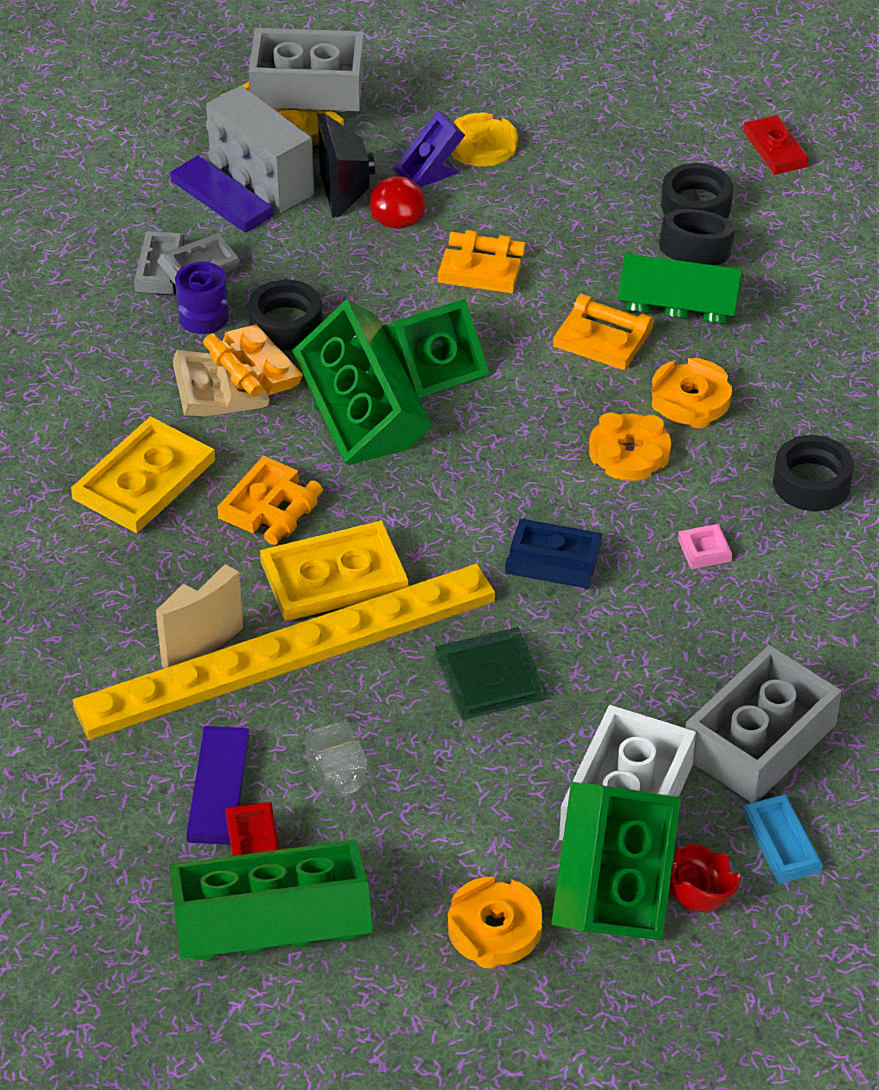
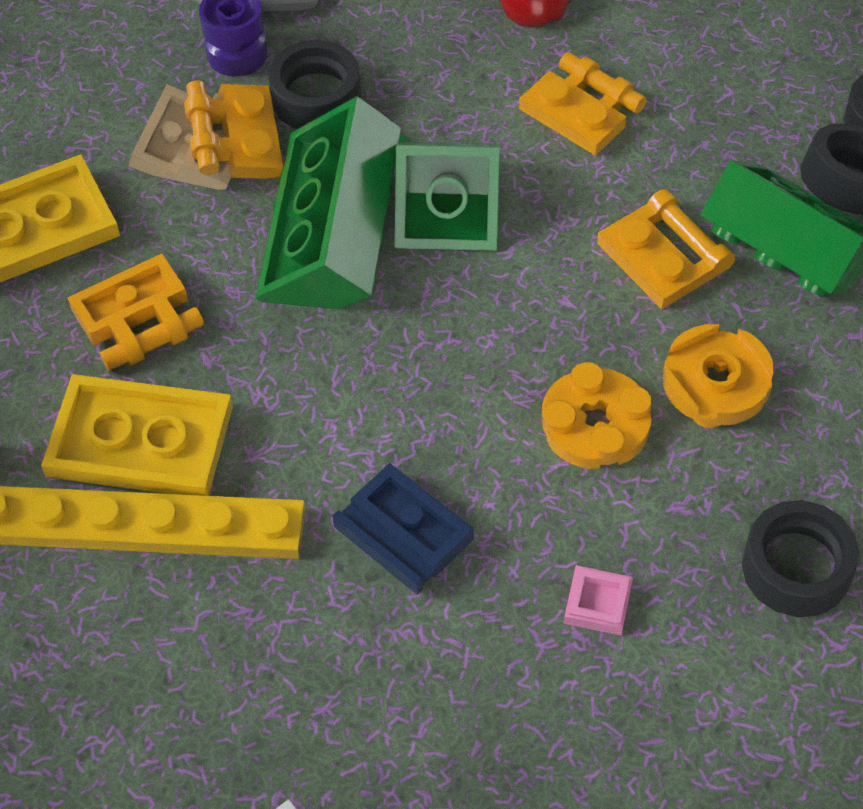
camera: 30 degrees right, 10 degrees up
clear green tile [435,627,547,720] -> none

